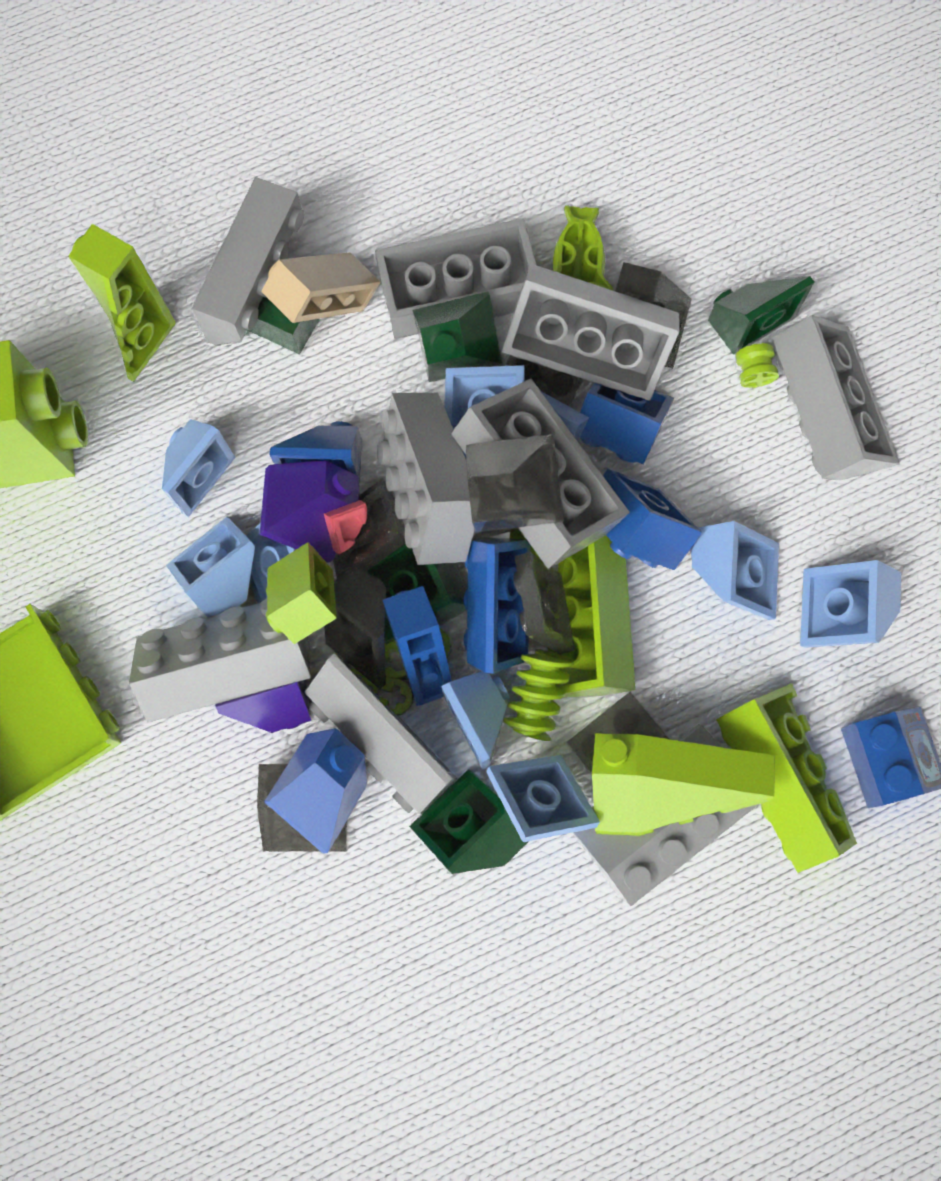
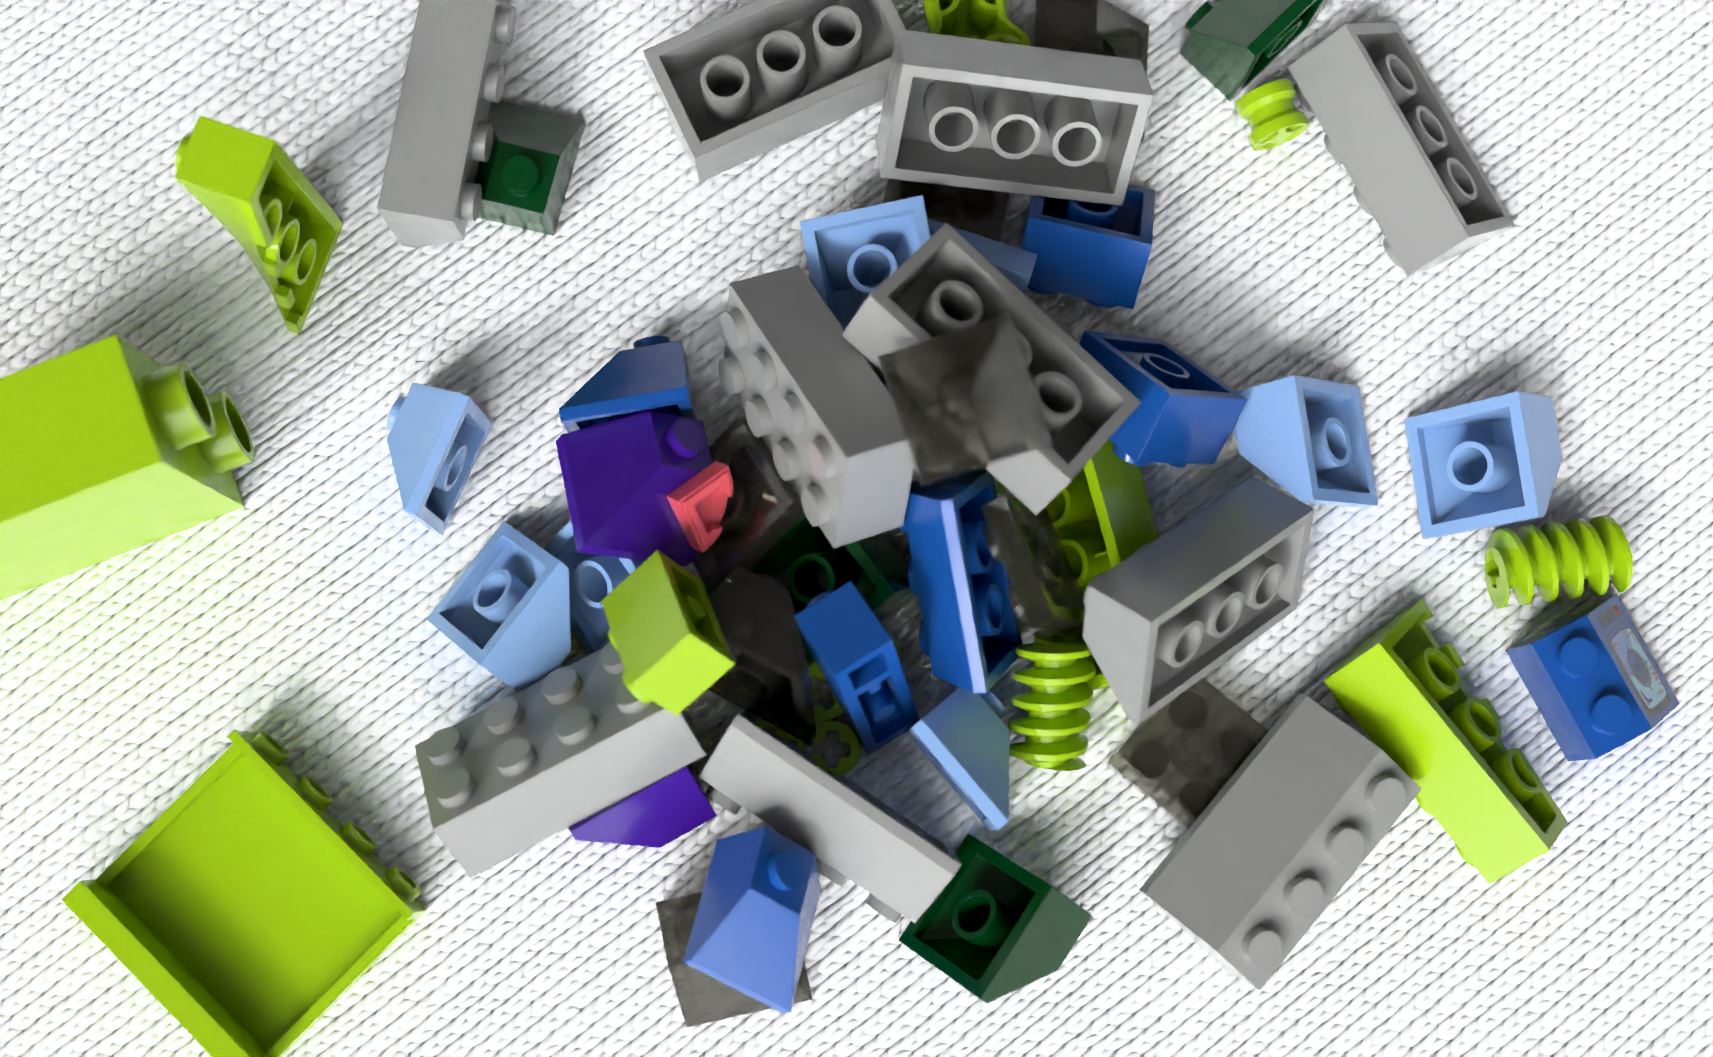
camera: 20 degrees left, 5 degrees up
tan brick [261,252,380,323] -> none
dark green slope [412,291,502,383] -> none
light blue slope [486,755,600,842] -> none
lime wedge [592,733,775,836] -> none
none -> light grey slope [1082,477,1315,725]
none -> lime piece [1484,515,1633,609]

